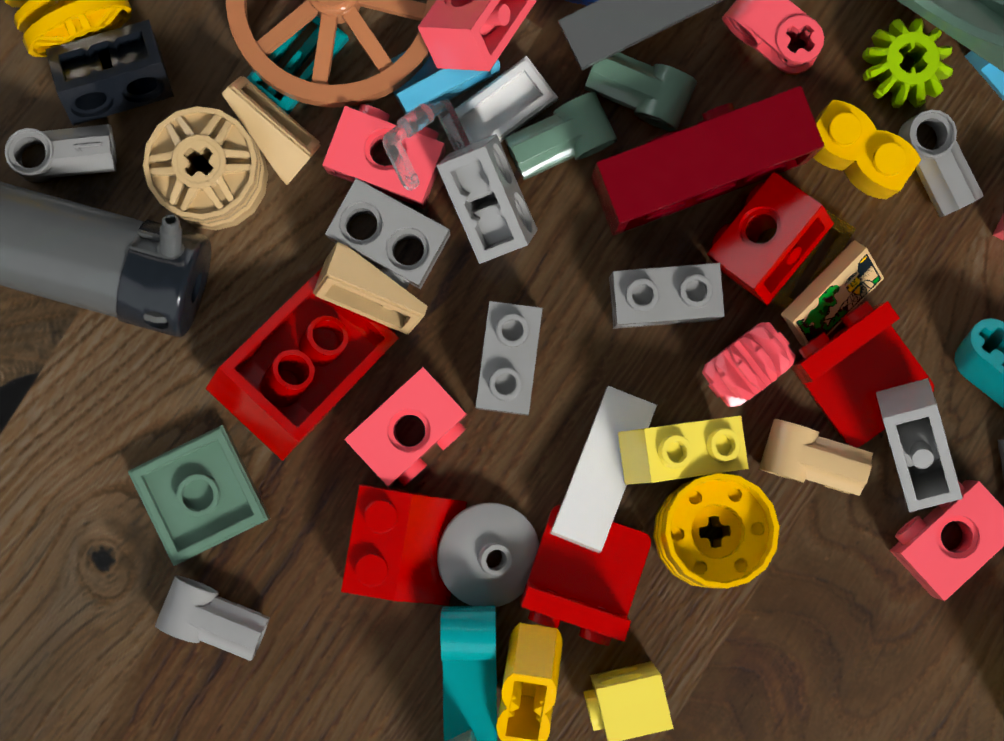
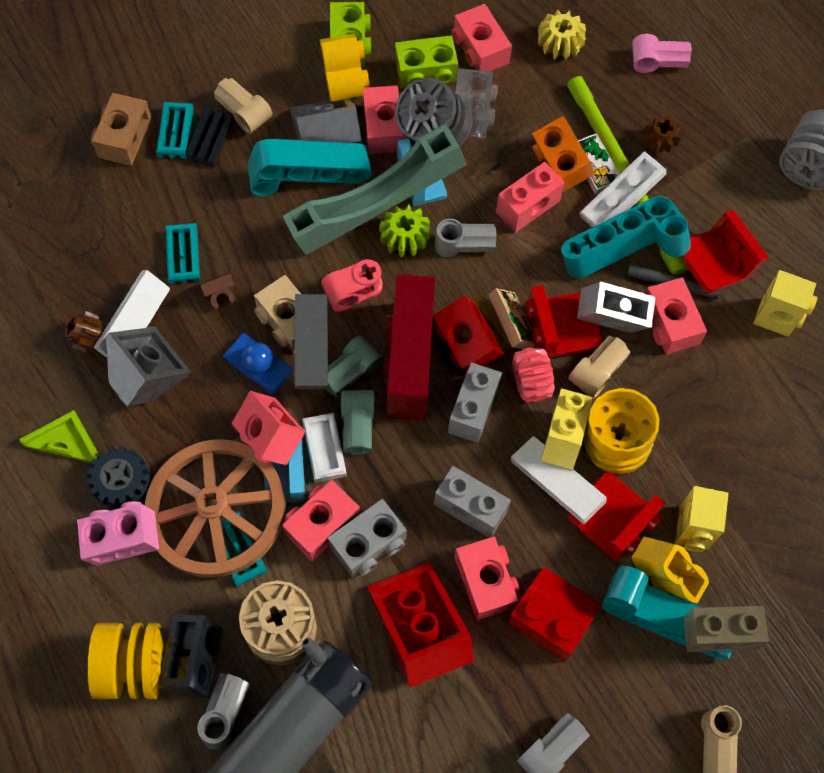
camera: 65 degrees left, 20 degrees down
sand green tile [128,425,271,566] -> none
tan slope [222,76,321,185] -> none
tan slope [313,241,428,334] -> none
clear piece [383,100,470,191] -> none
light grey brick [437,134,538,264] -> none
light grey dish [437,502,539,607] -> none
yellow brick [813,100,921,199] -> none

